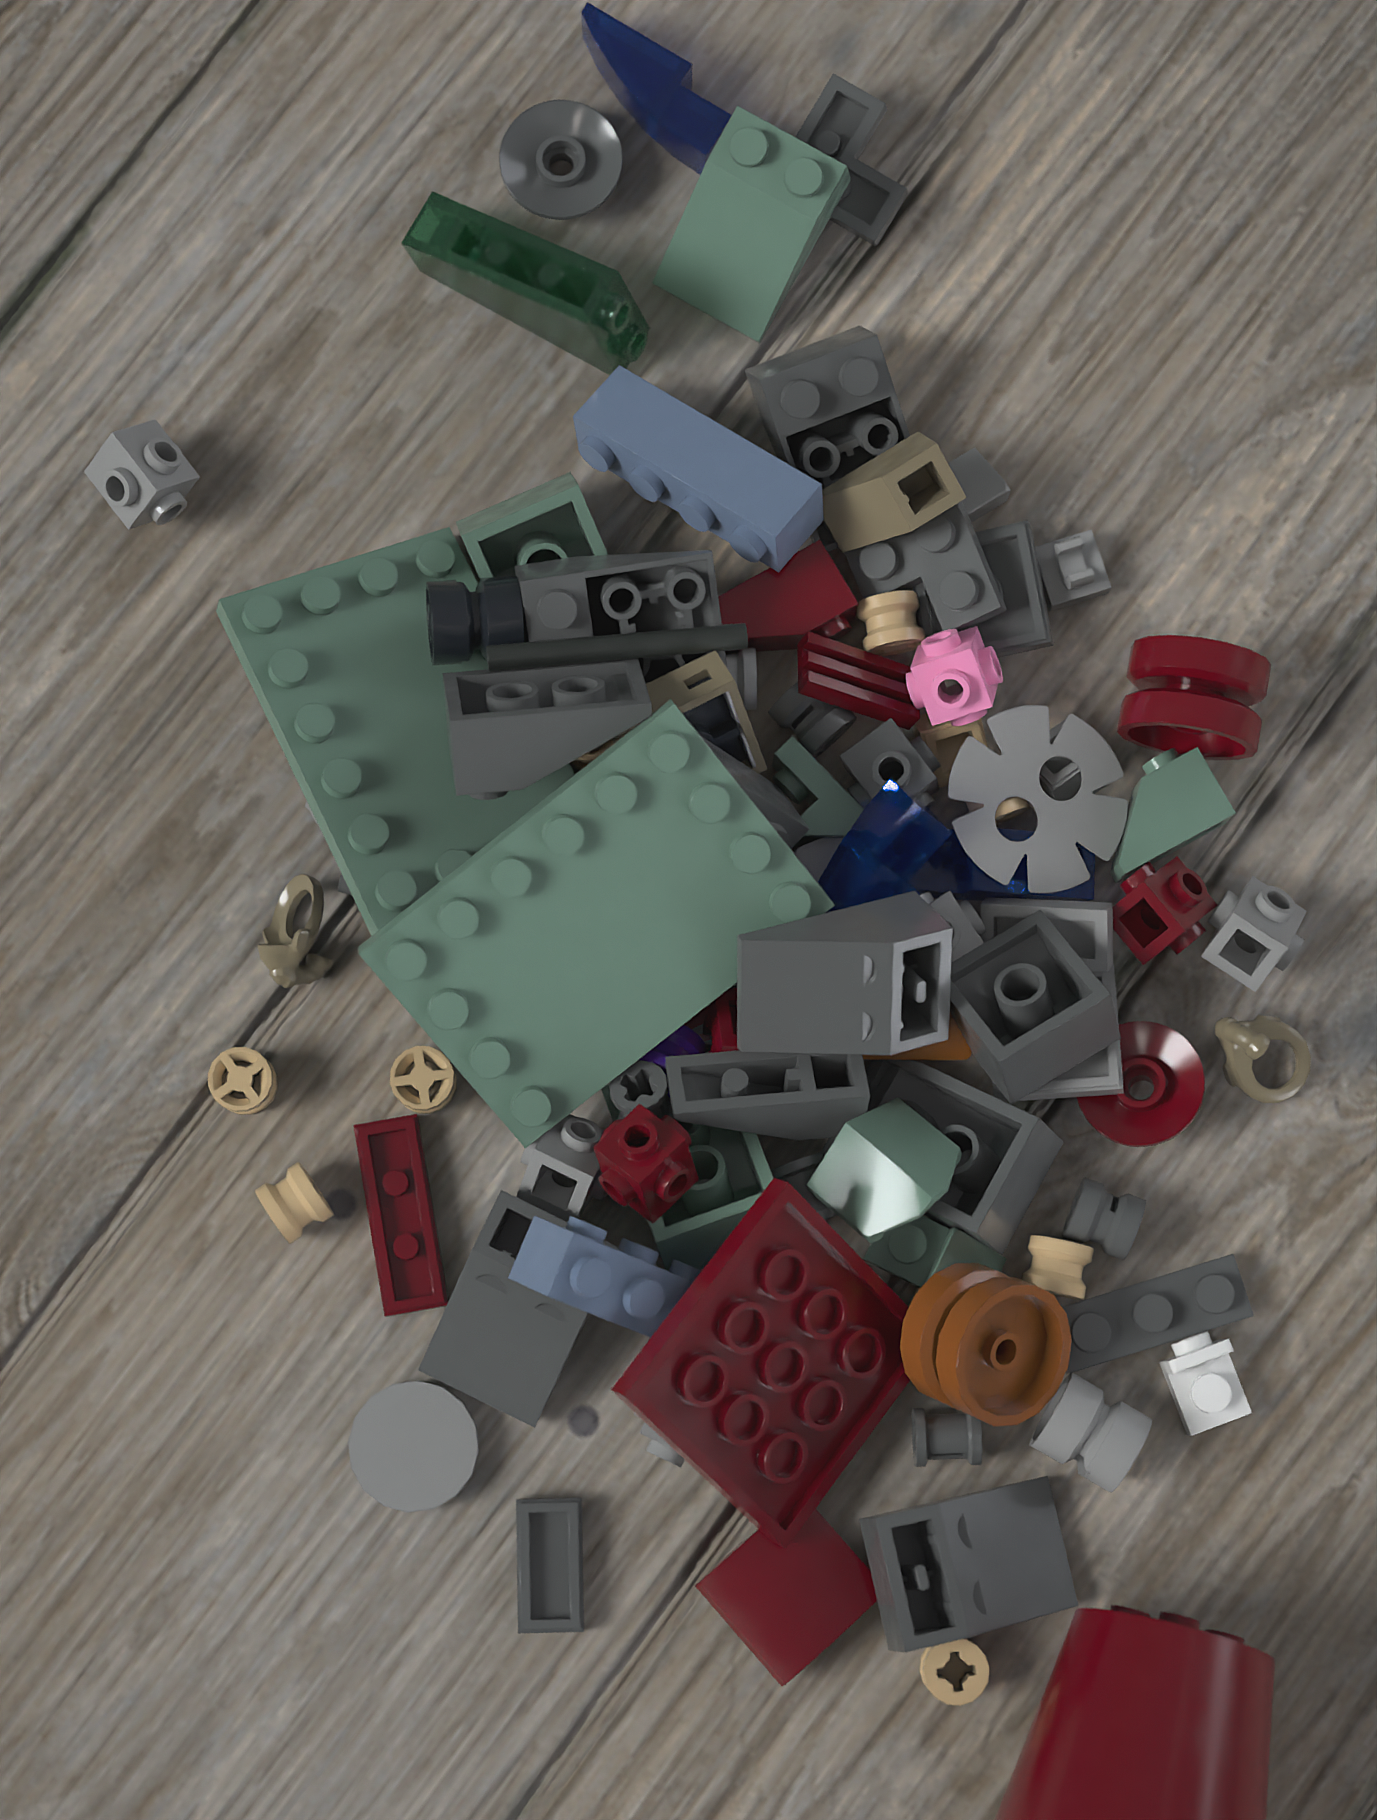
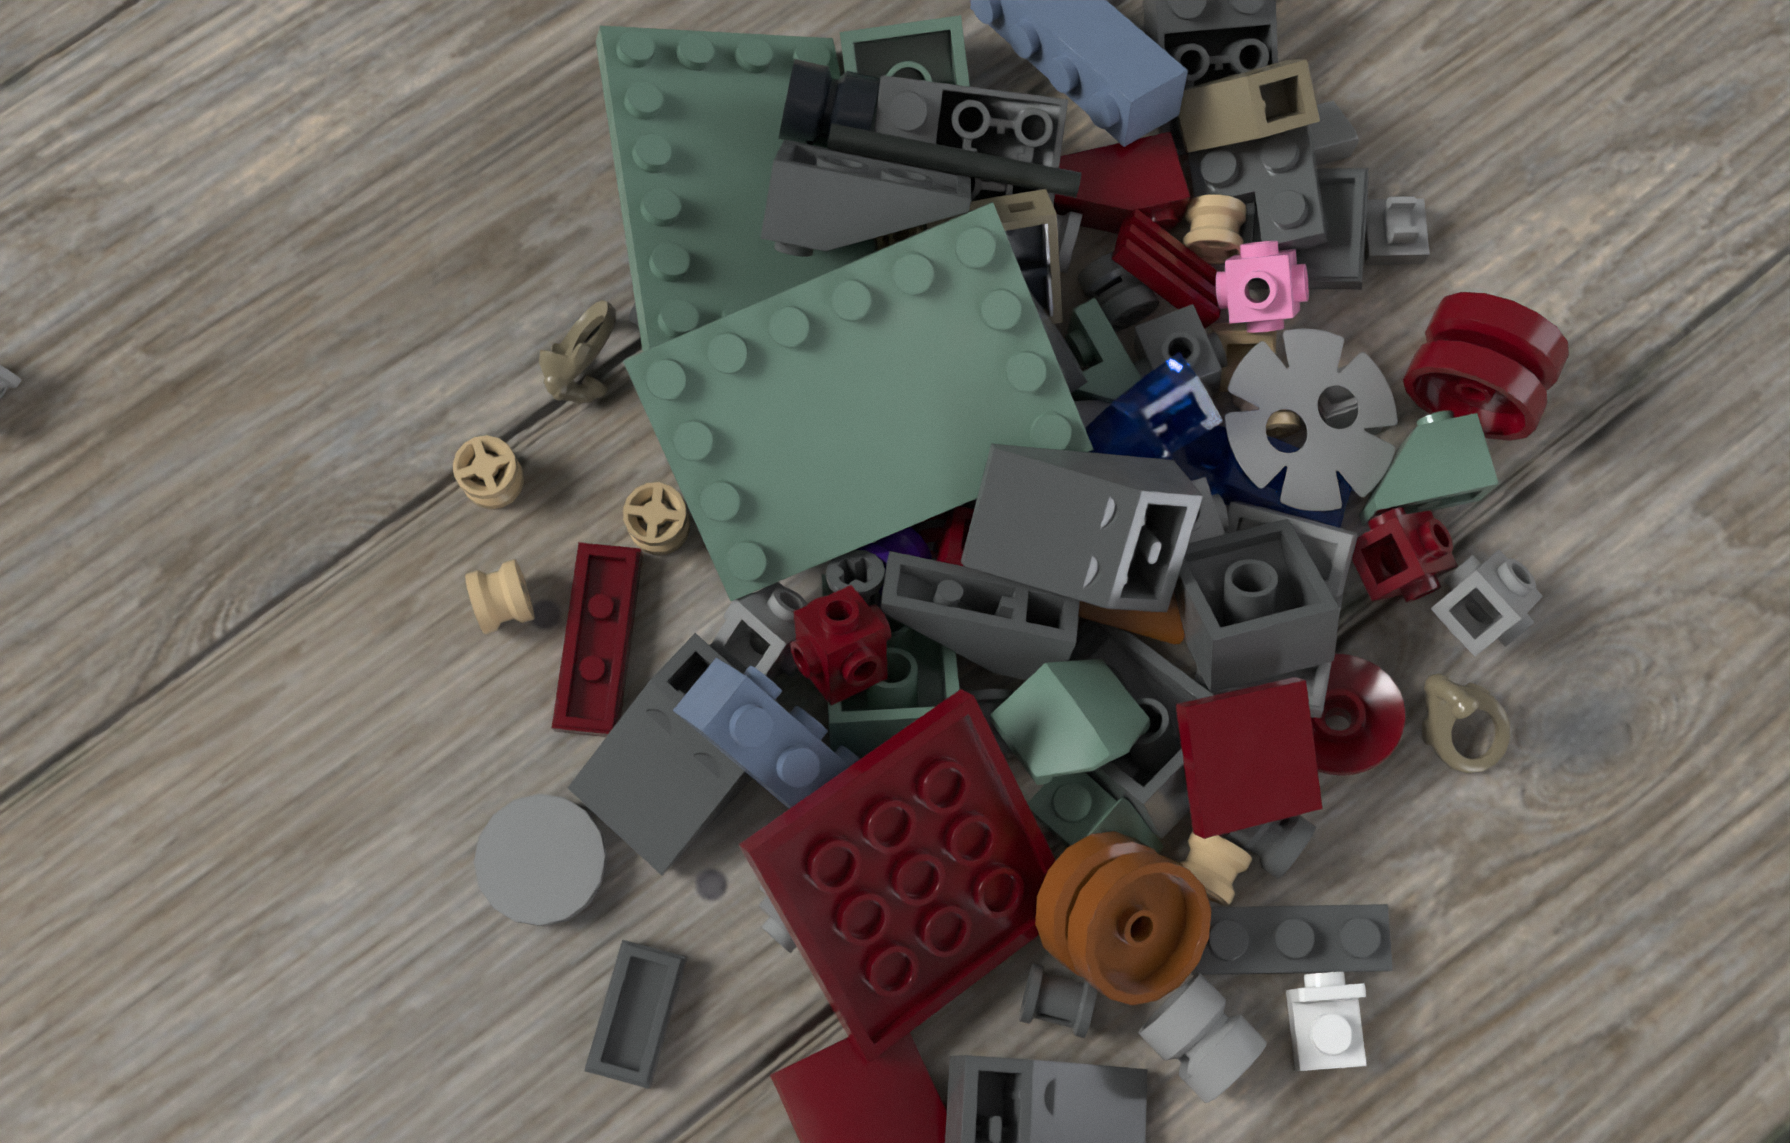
camera: 15 degrees right, 5 degrees down
none -> dark red tile [1176,677,1323,839]

